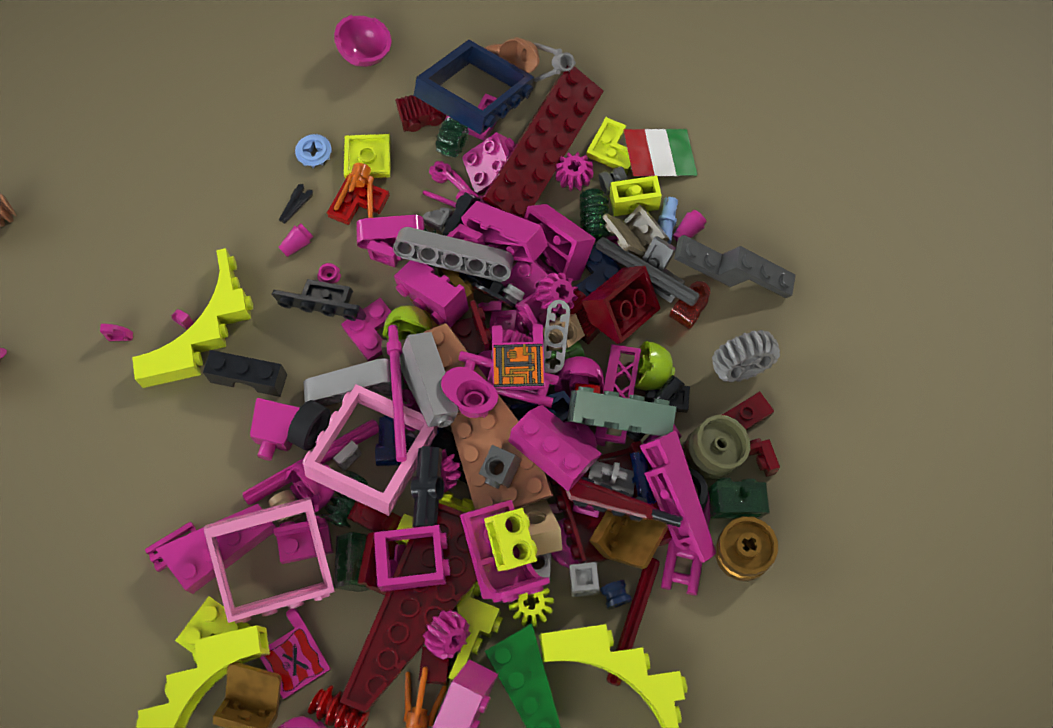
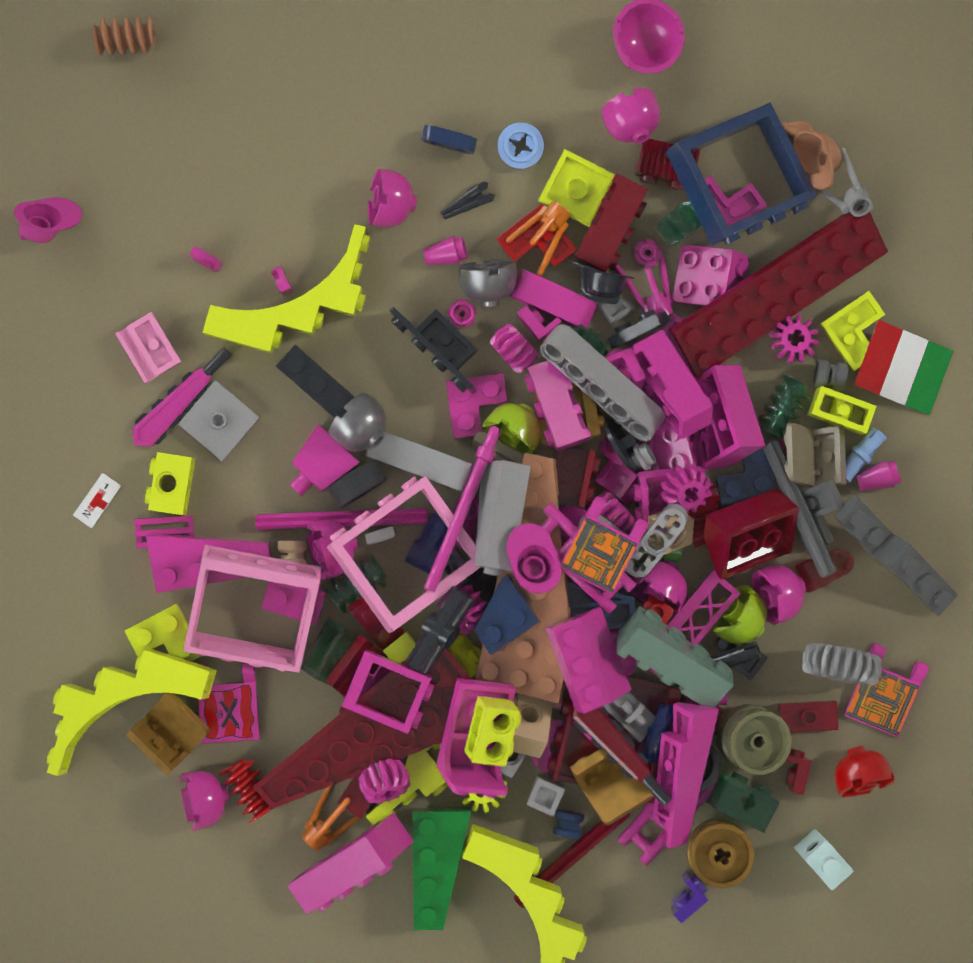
camera: 30 degrees right, 20 degrees up
dark grey brick [479,445,522,489] -> none
none -> white sticker [73,473,121,528]
none -> bright pink plate [115,312,182,384]
none -> dark pink sword [132,347,232,447]
none -> neon yellow brick [145,452,196,516]
none -> light grey plate [178,380,260,462]
none -> flat silver cylinder [329,393,387,452]
none -> dark pink cylinder [367,169,417,228]
none -> dark blue beam [421,125,477,154]
none -> flat silver cylinder [458,259,517,307]
none -> dark blue wing [474,574,541,655]
none -> dark pink gear [490,324,538,373]
none -> black piece [566,260,634,304]
none -> dark red wedge [574,173,648,272]
none -> dark pink cylinder [601,88,661,144]
none -> dark purple bracket [671,871,708,924]
none -> dark pink cylinder [751,565,806,625]
none -> light aqua torso [793,829,854,890]
none -> red cylinder [834,746,895,798]
none -> flag [844,643,929,737]

